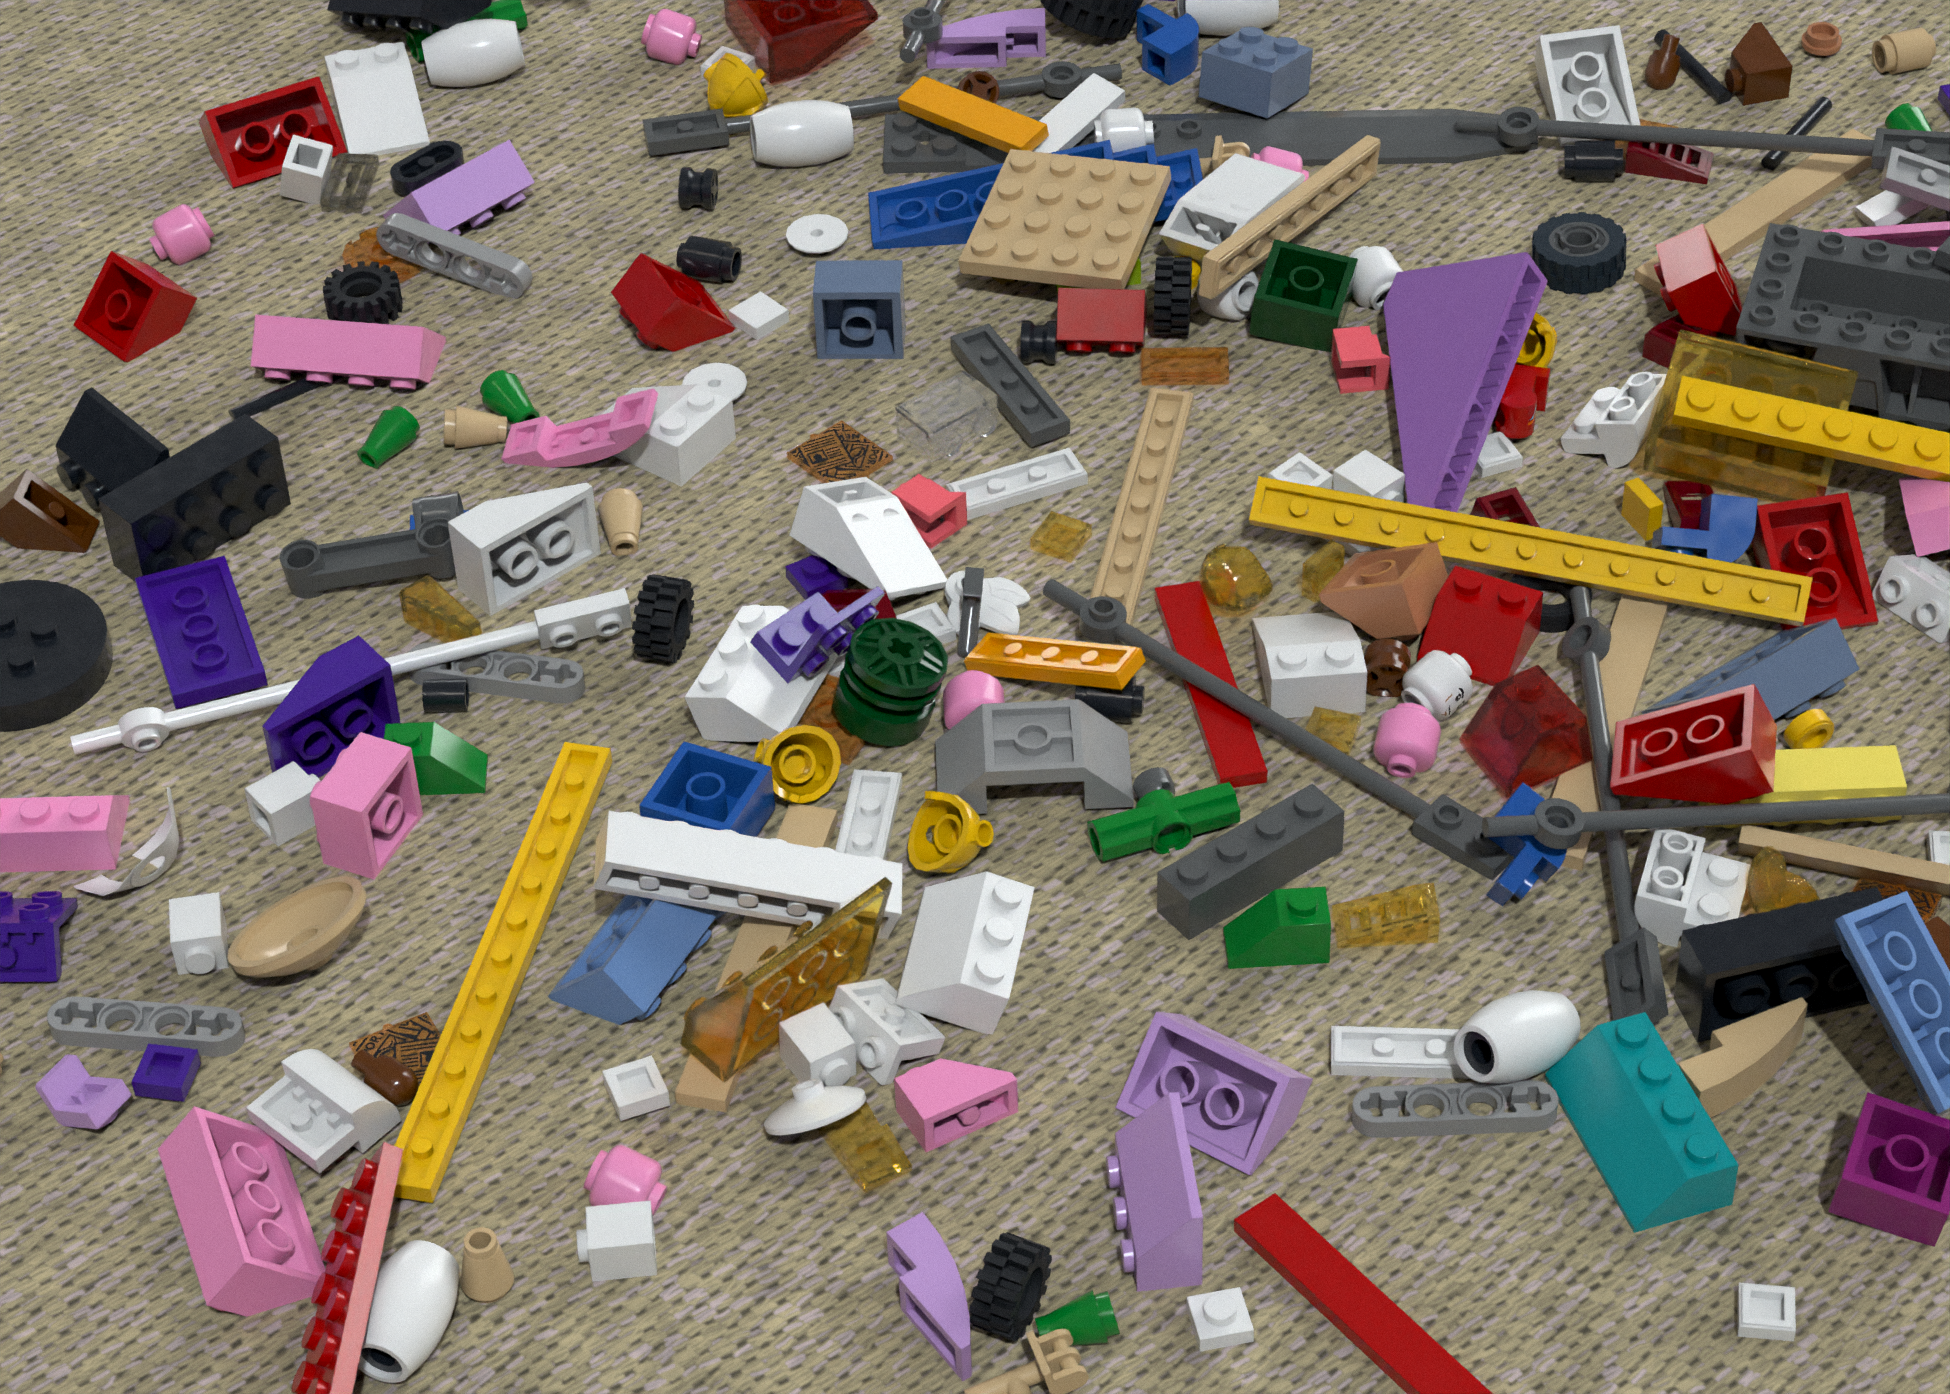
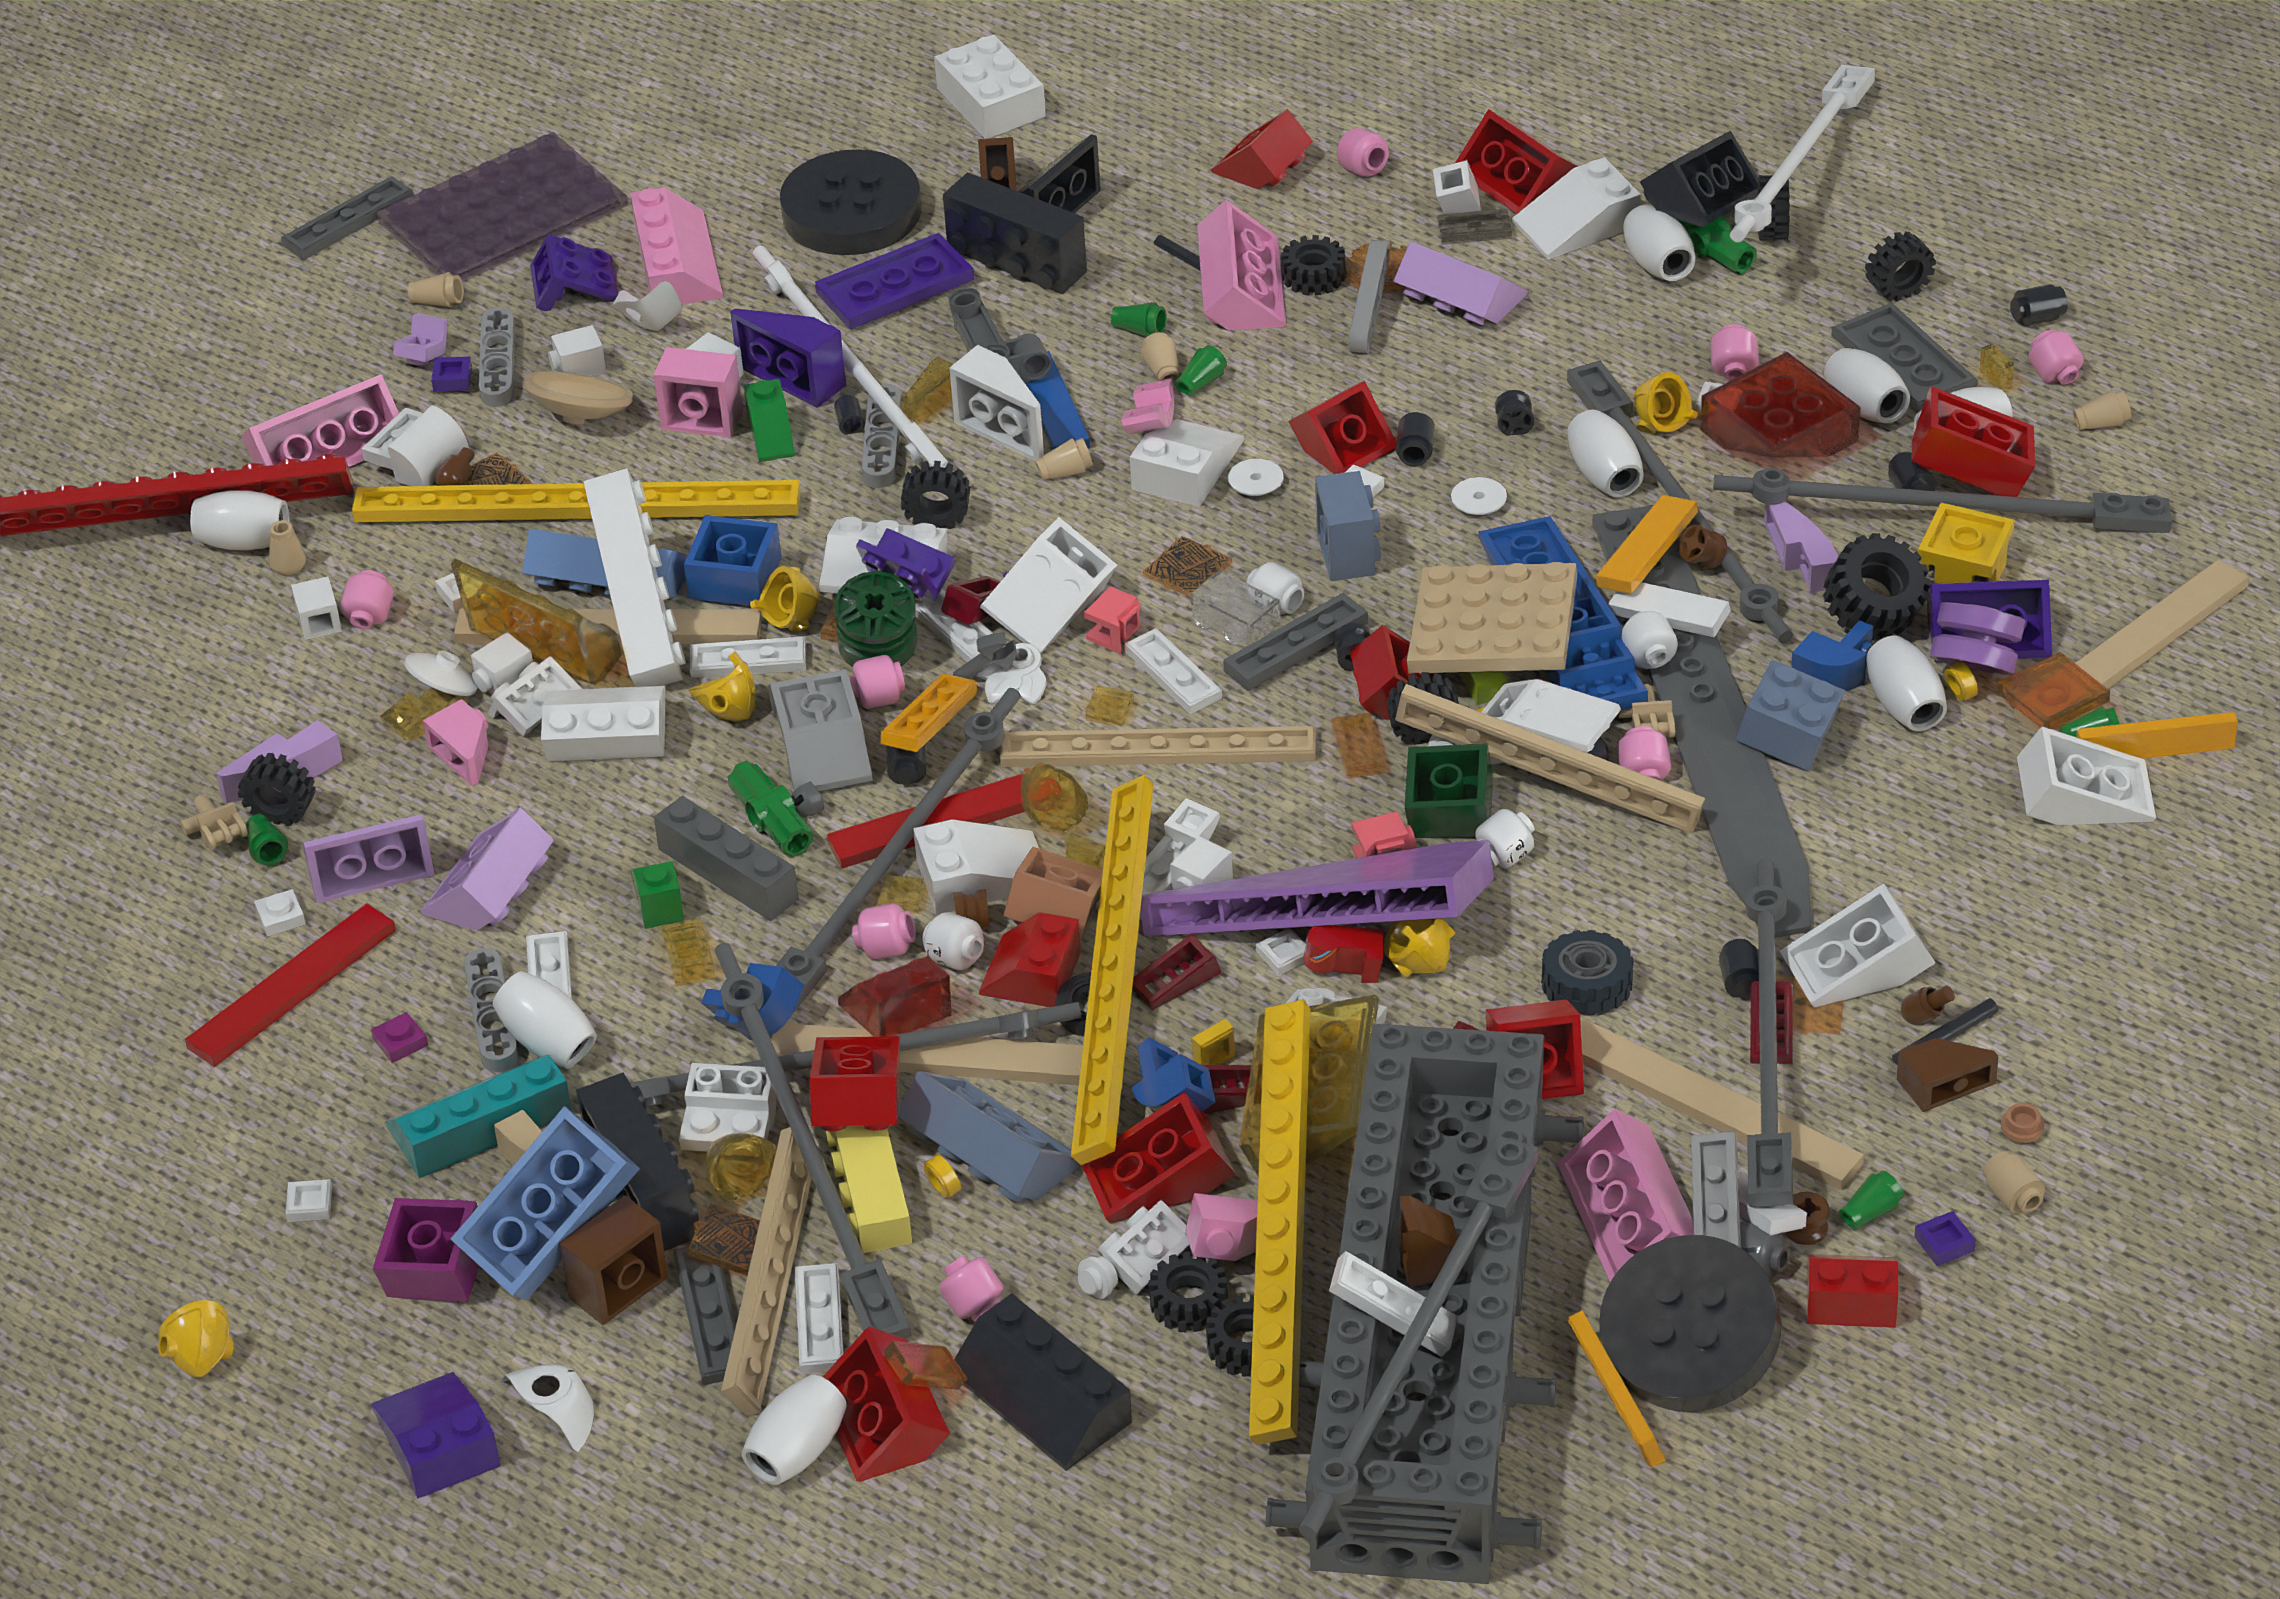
camera: 80 degrees right, 0 degrees up
black plate [390,140,464,196] -> none
black bar [1761,97,1832,171] -> none
none -> magenta plate [371,1012,428,1063]
none -> white head [1246,562,1305,617]

